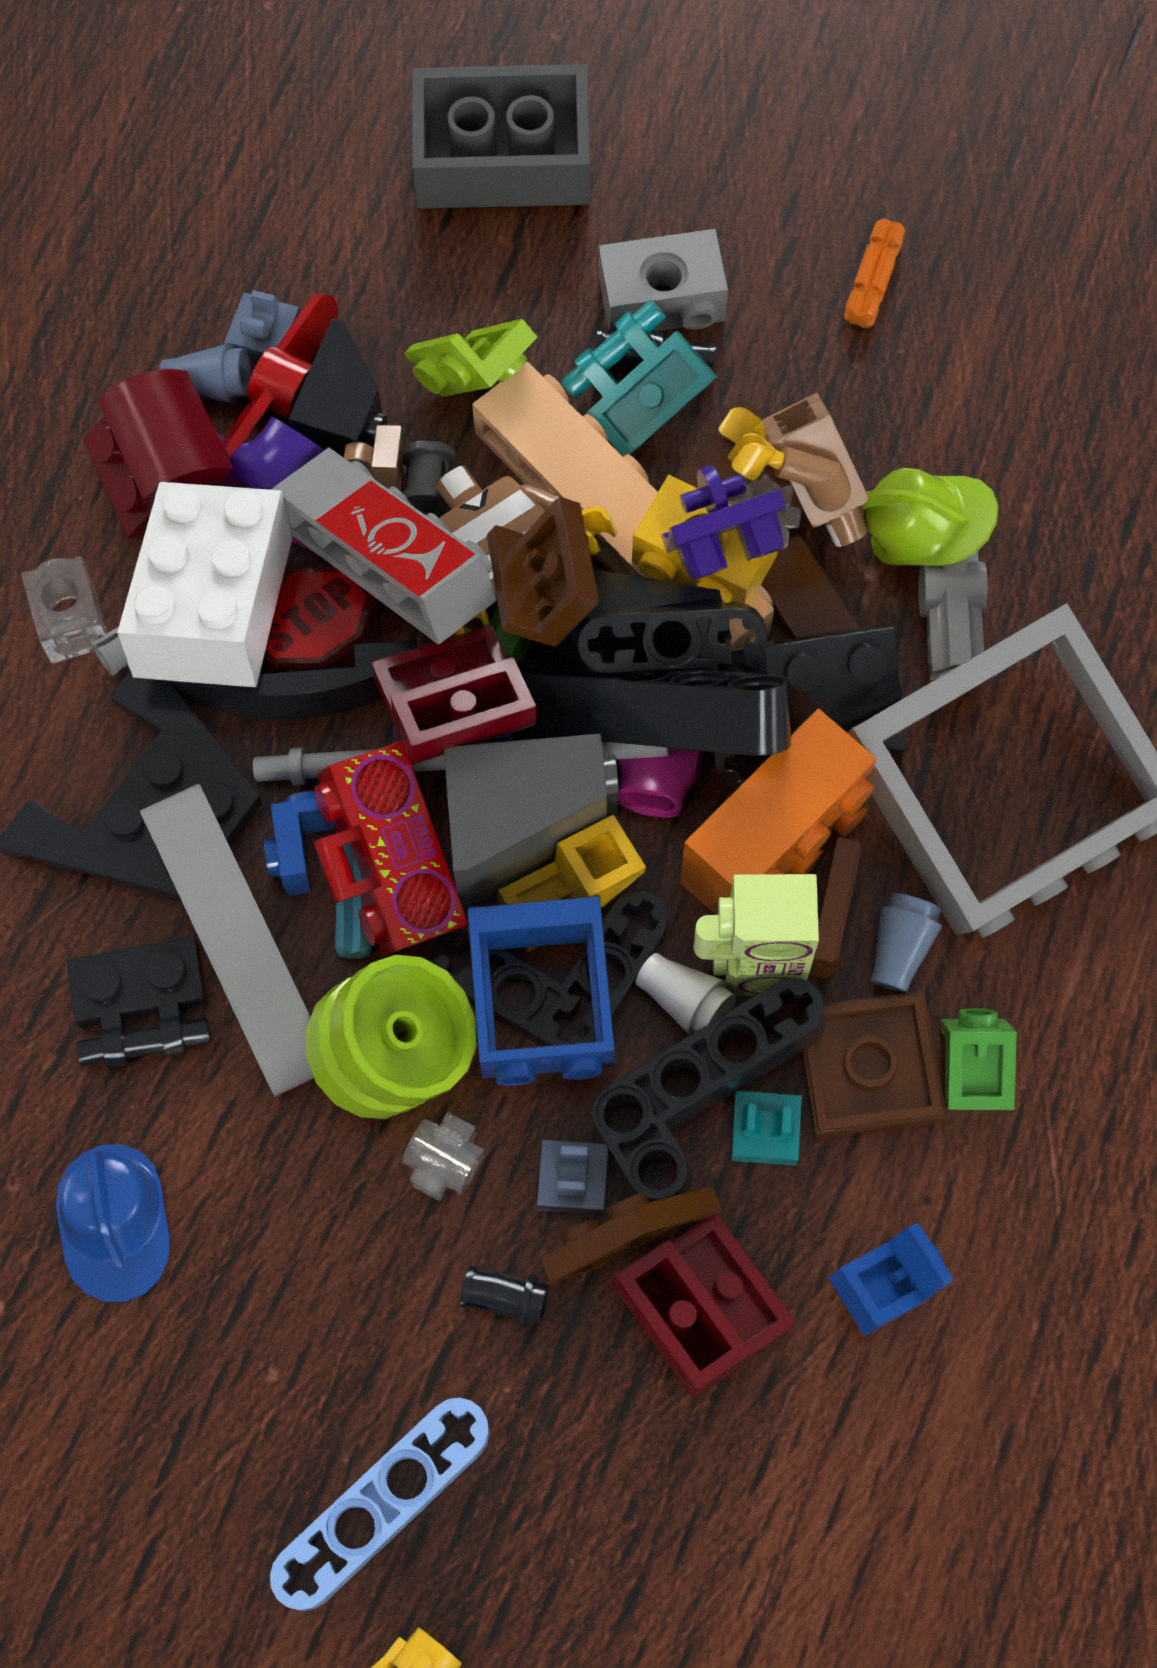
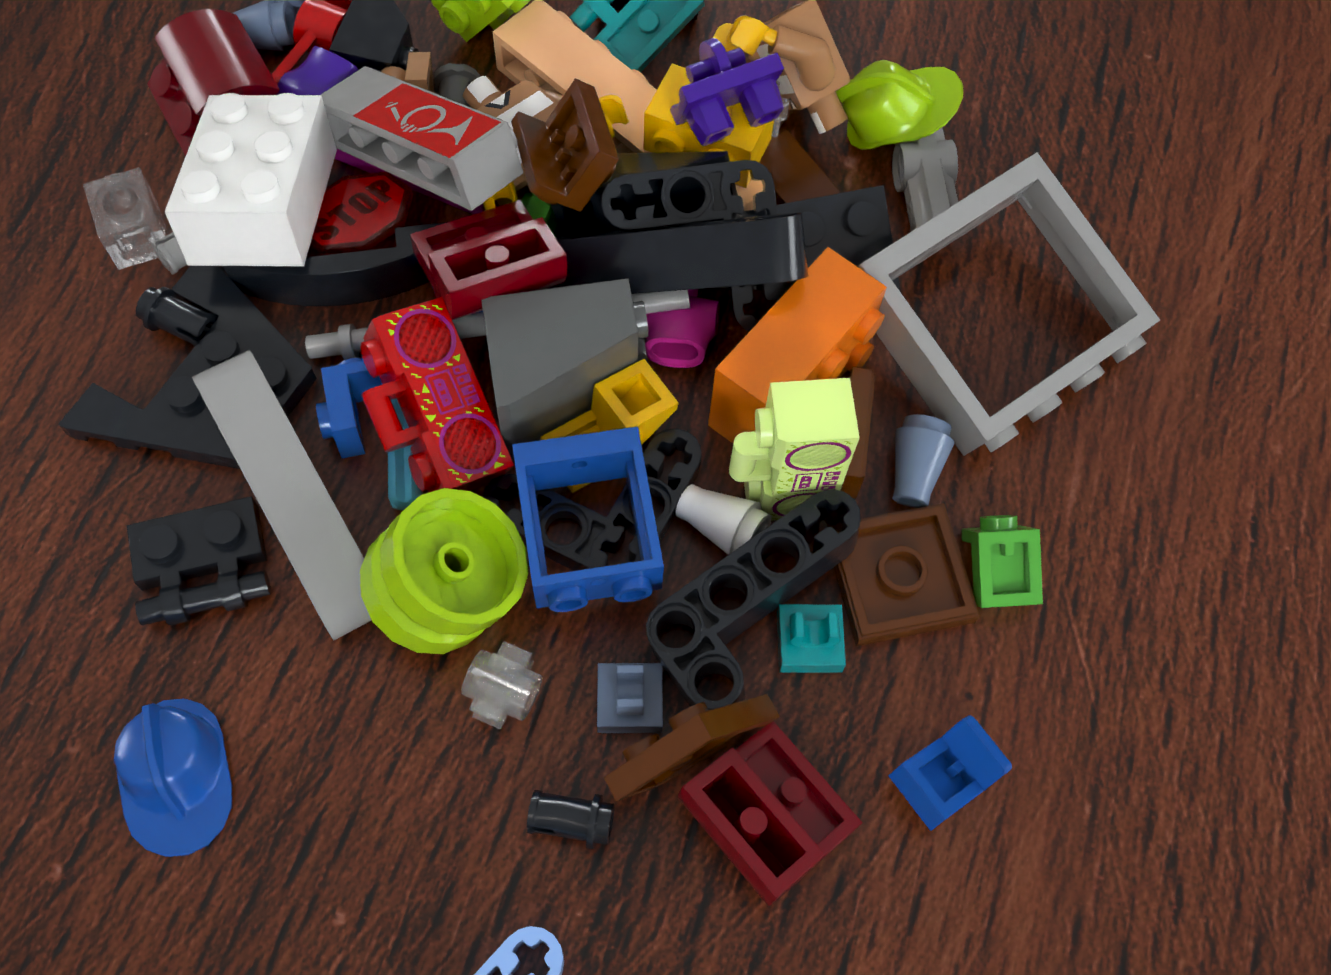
camera: 10 degrees left, 5 degrees down
none -> black pin [136,287,218,347]

